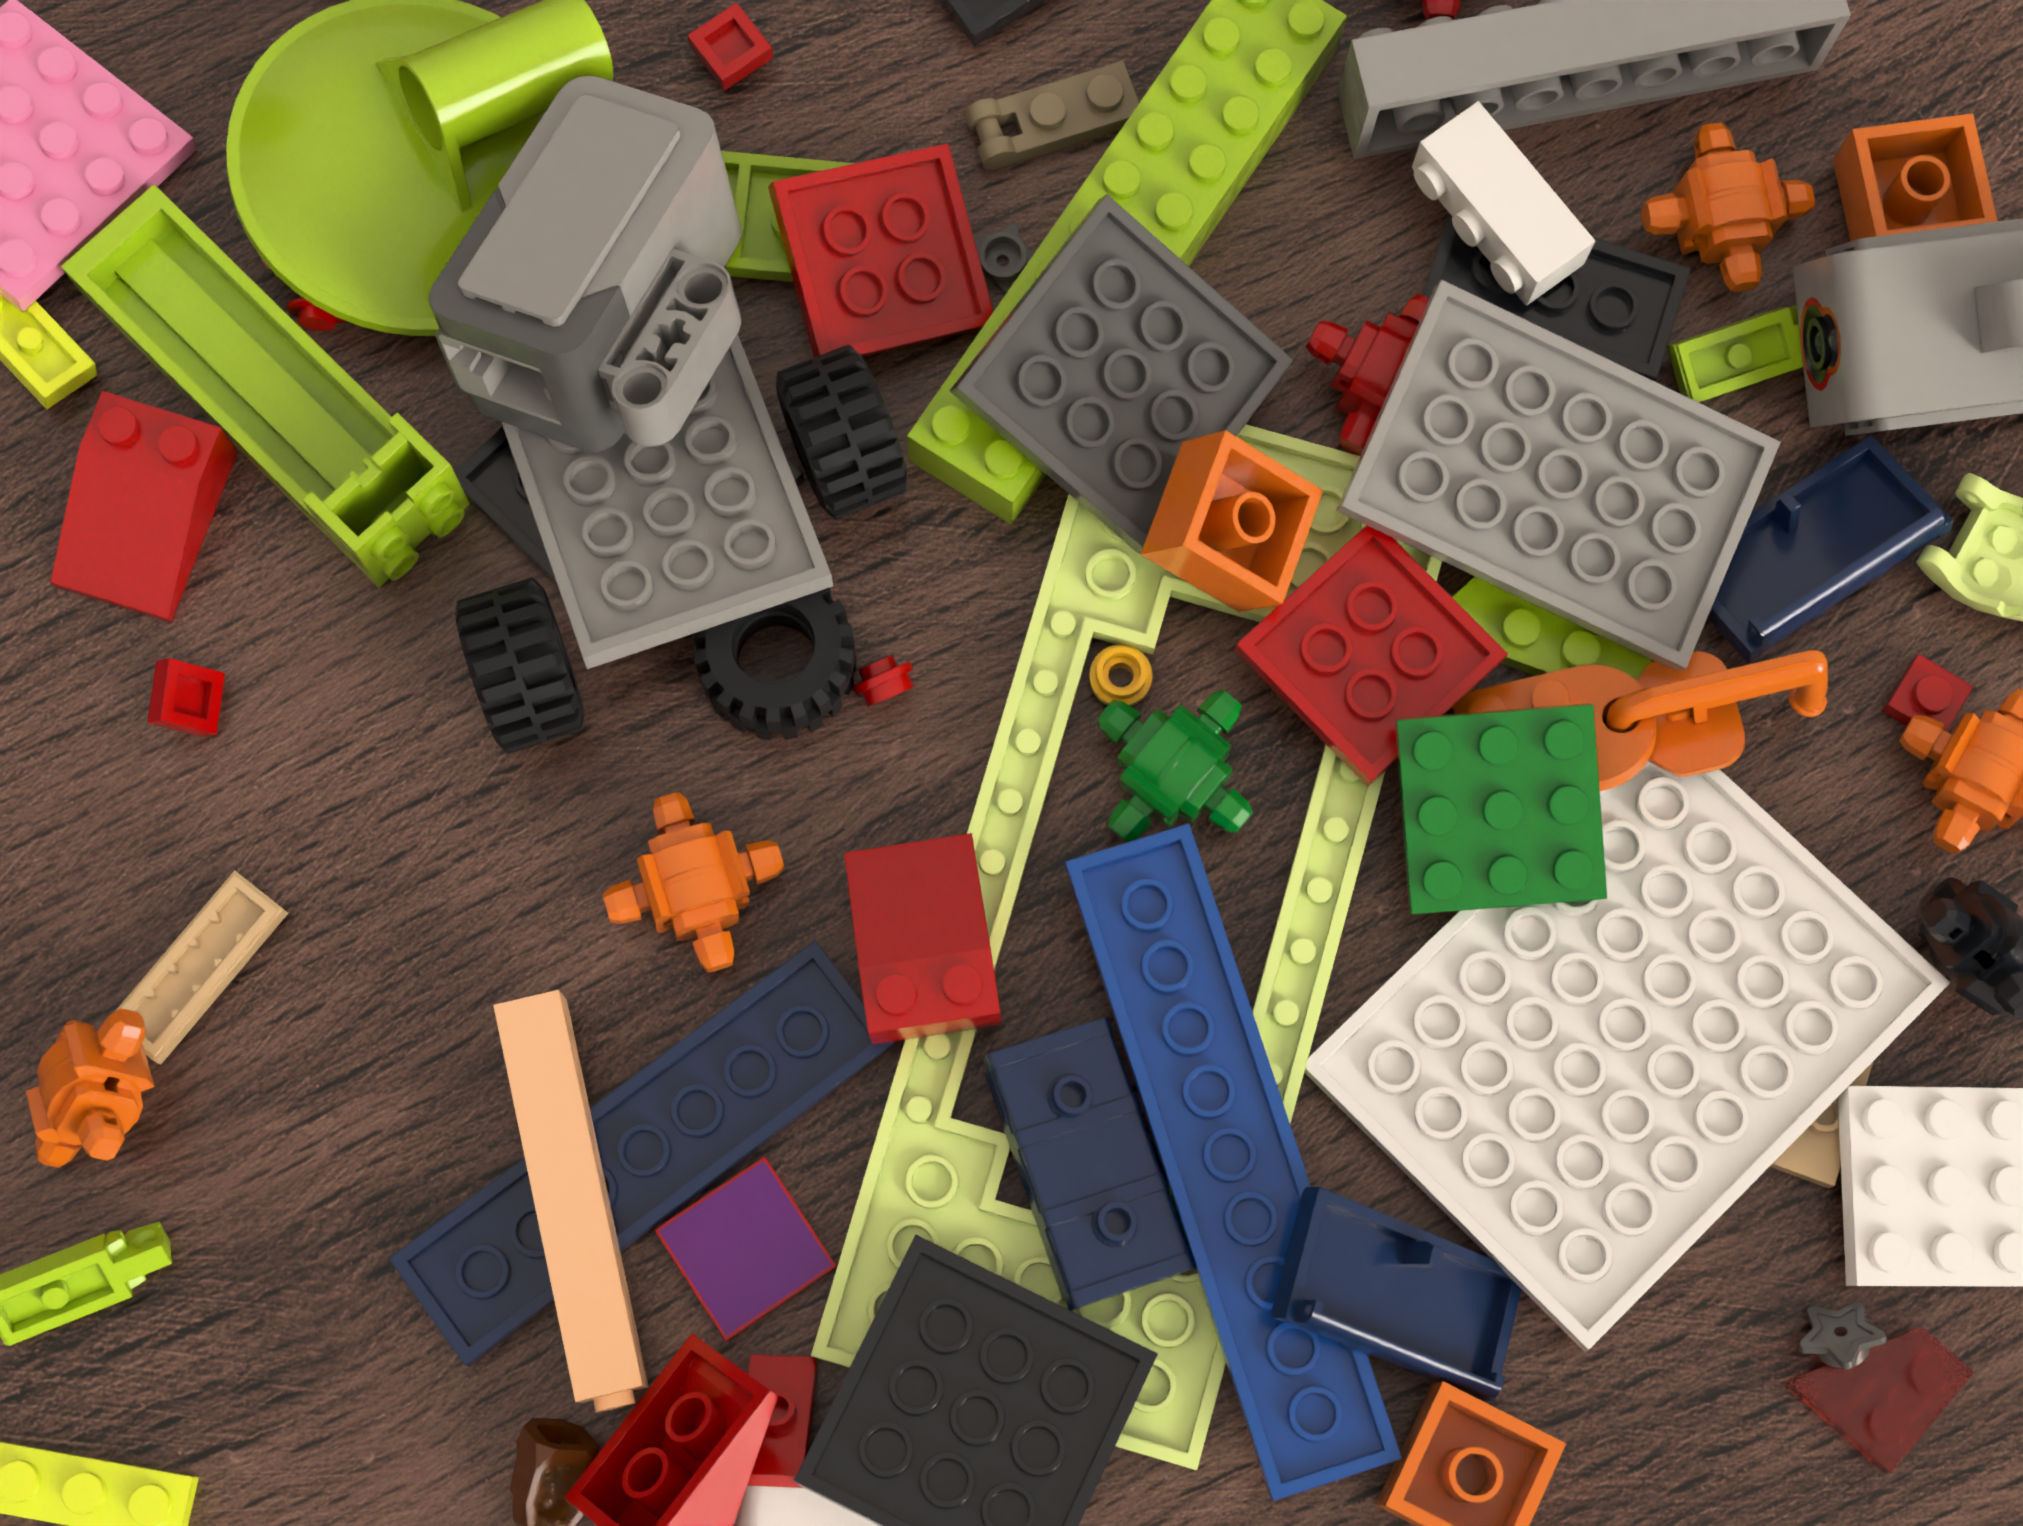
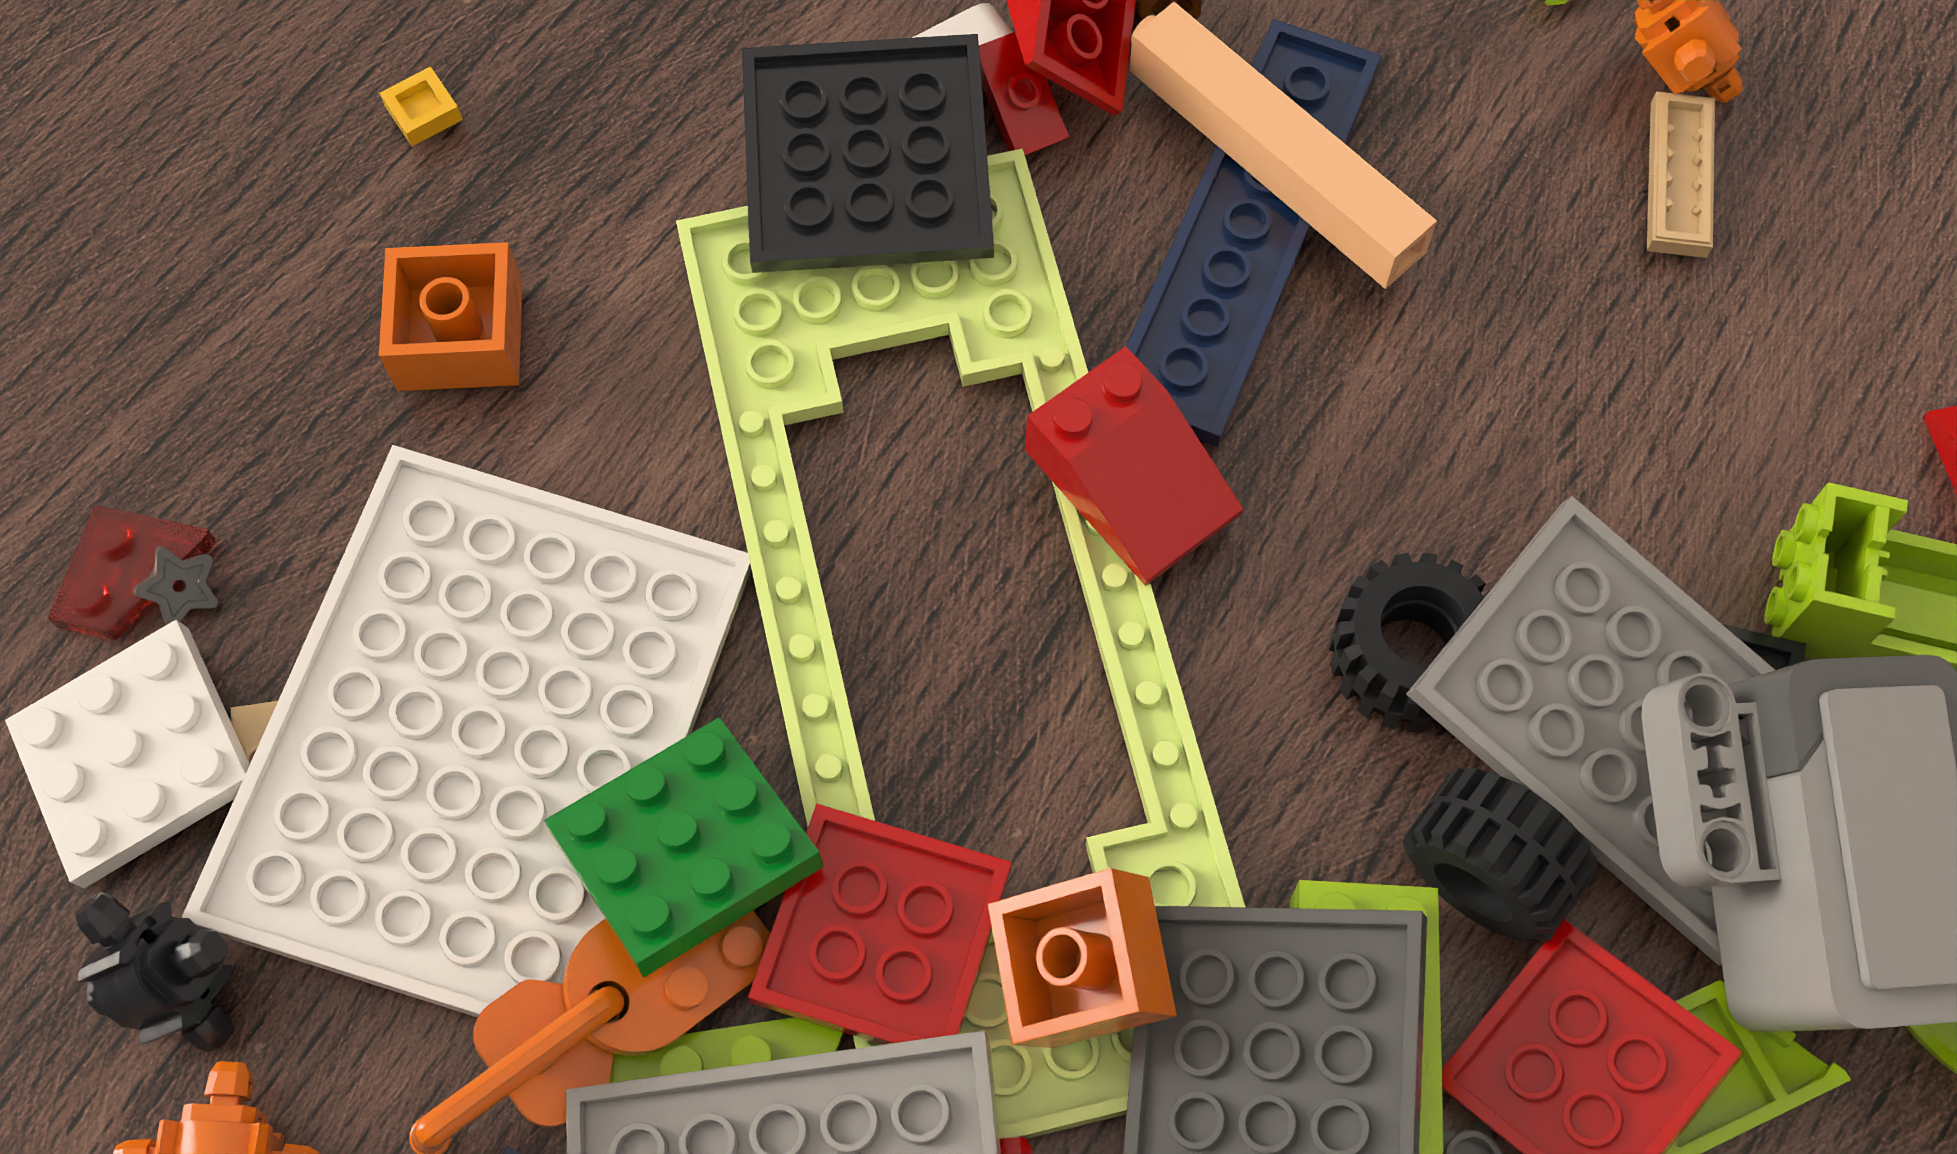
camera: 155 degrees right, 10 degrees down
red plate [147,658,225,737] -> none
black tyre [455,577,585,754] -> none
orange piece [602,792,784,973] -> none
dark purple tile [654,1156,837,1342] -> none
red plate [852,655,914,707] -> none
dark blue container [983,1017,1196,1311] -> none
blue plate [1065,824,1402,1501] -> none
yellow plate [1089,644,1153,706] -> none
green piece [1097,689,1253,843] -> none
dark blue container [1271,1187,1522,1402] -> none

